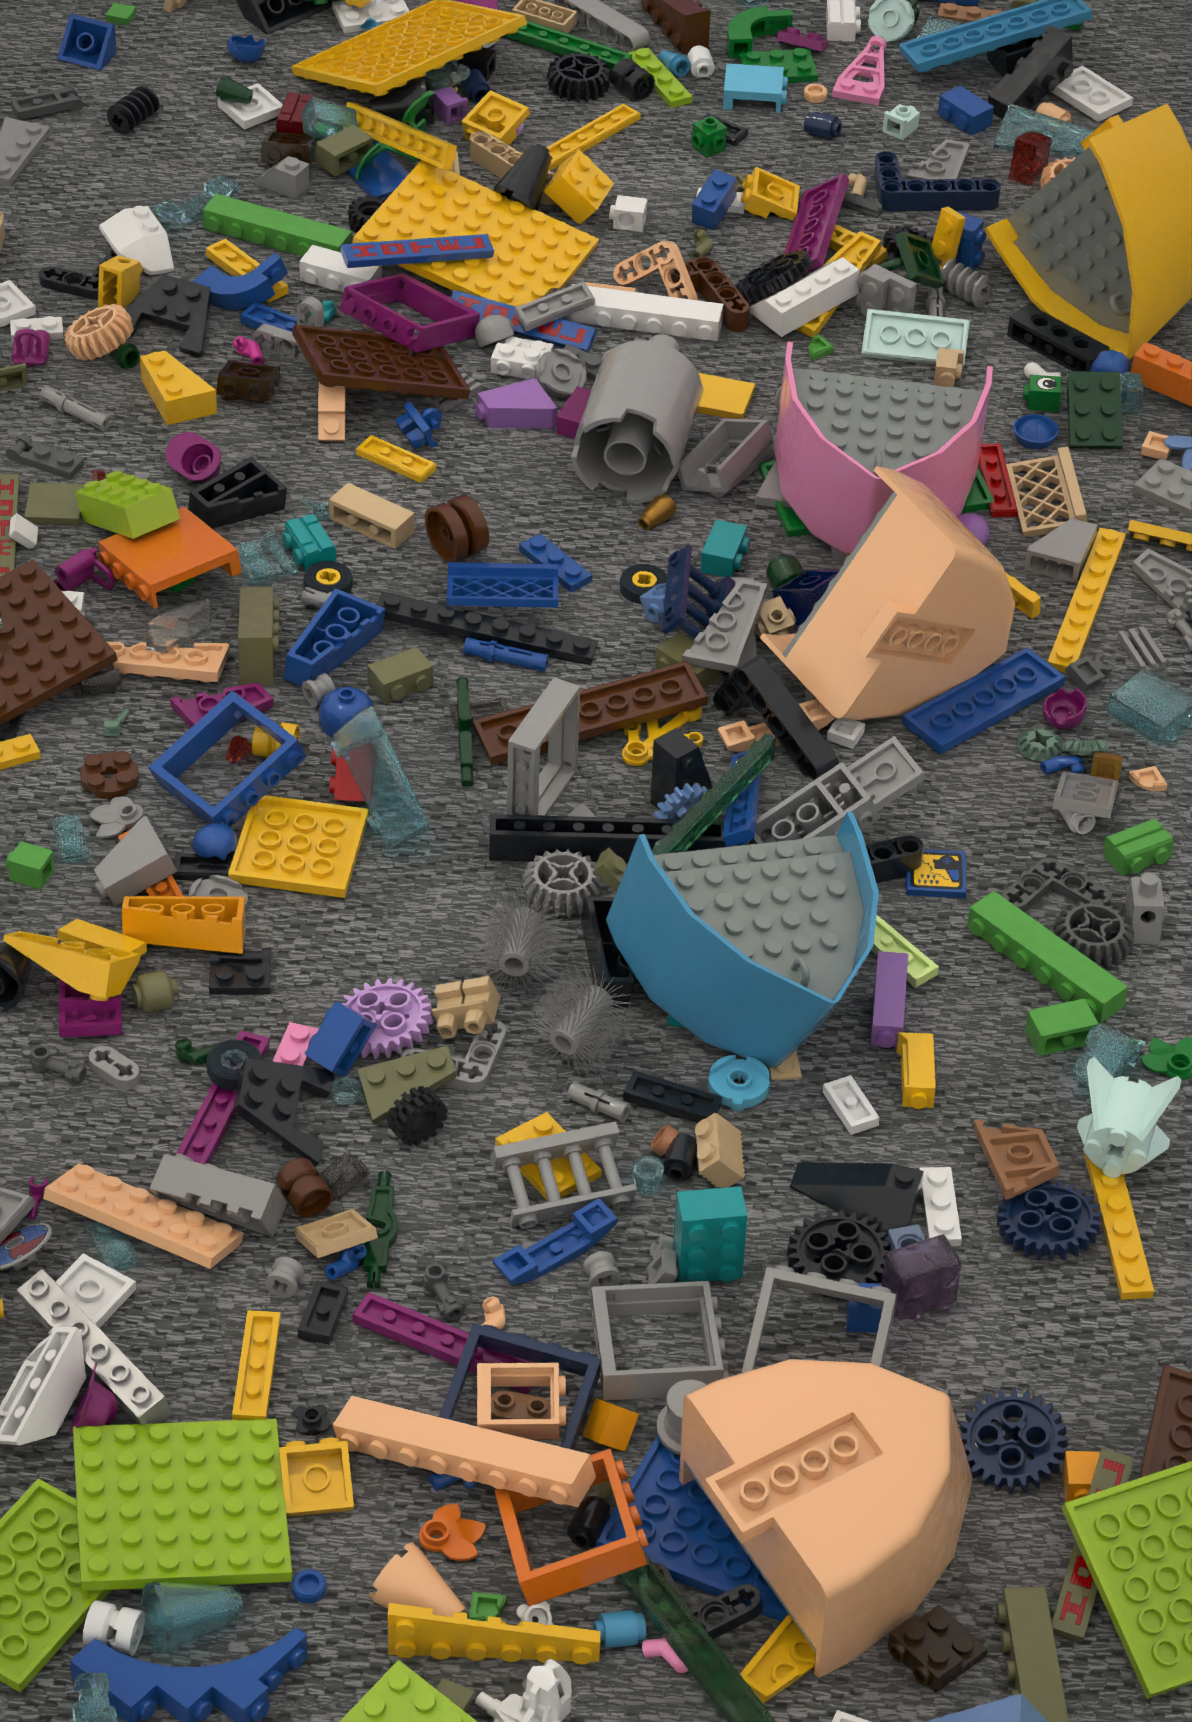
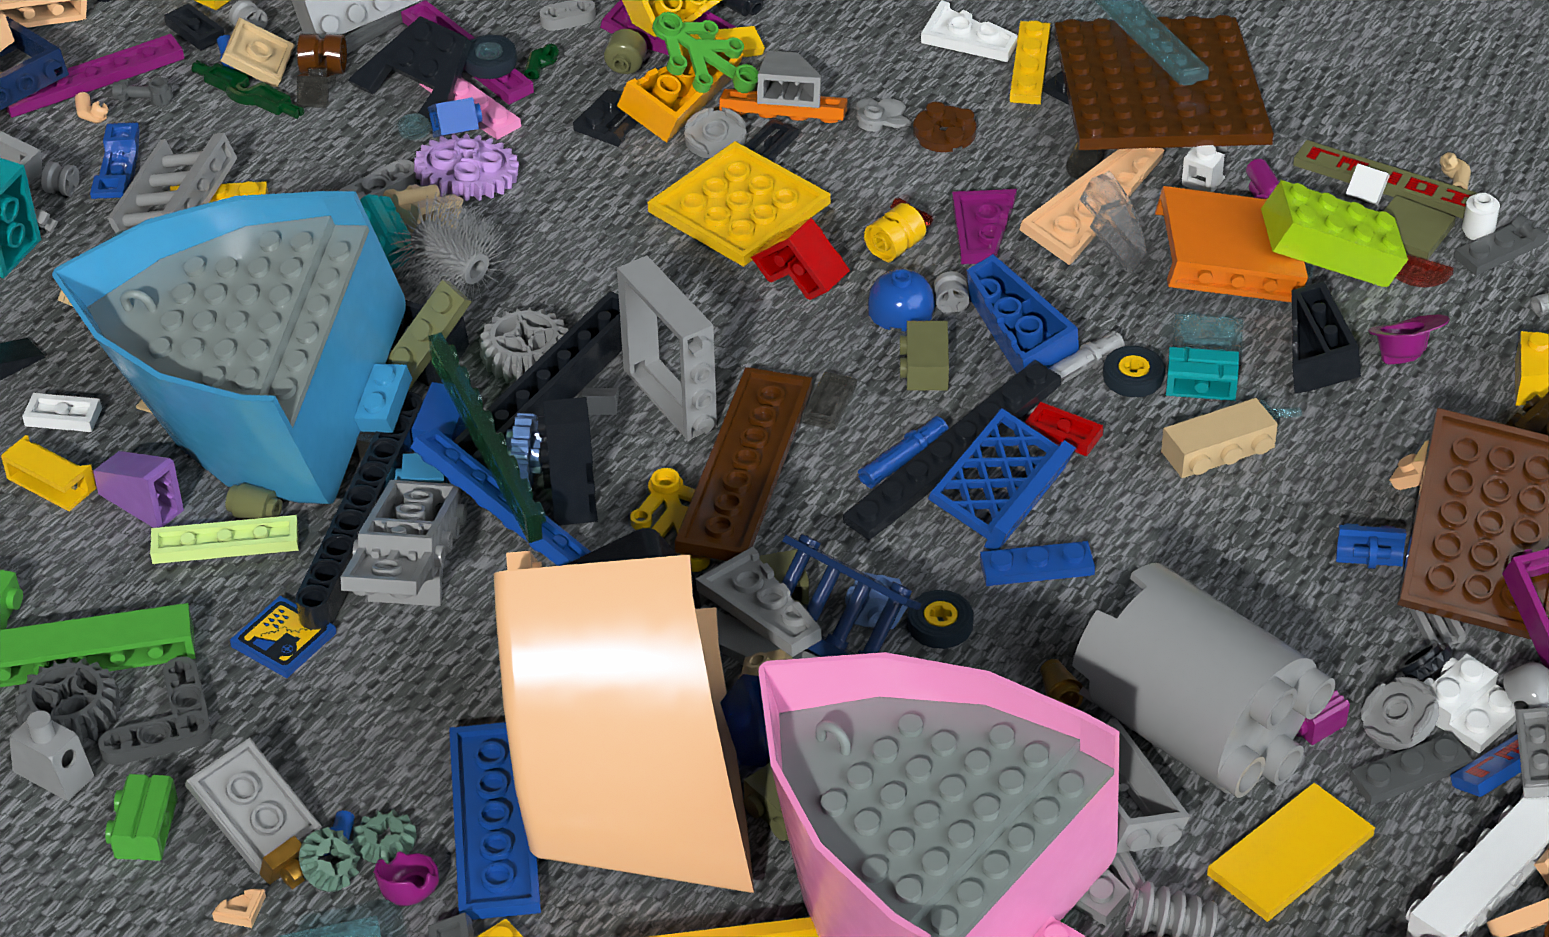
camera: 125 degrees right, 0 degrees up
bright green brick [6,841,55,890] -> none
clear light blue plate [51,814,89,865] -> none
sand green hand [104,709,130,737] -> none
blue window [148,691,307,827] -> none
blue hair [192,823,238,860] -> none
olive wedge [238,587,279,686] -> none
clear light blue windscreen [330,705,430,850] -> none
yellow tile [356,435,437,483] -> none
olive wing [357,1046,456,1125] -> none
black tyre [387,1086,448,1147] -> none
reddish brown wheel [425,494,489,563] -> none
dark green piece [457,677,473,786] -> none
medium lavender slope [475,378,557,428] -> none
none -> teal brick [360,194,417,269]
none -> bright green plant [652,12,758,93]
none -> red plate [1025,402,1103,456]
none -> black gear [1396,642,1453,680]
none -> white brick [1462,193,1500,241]

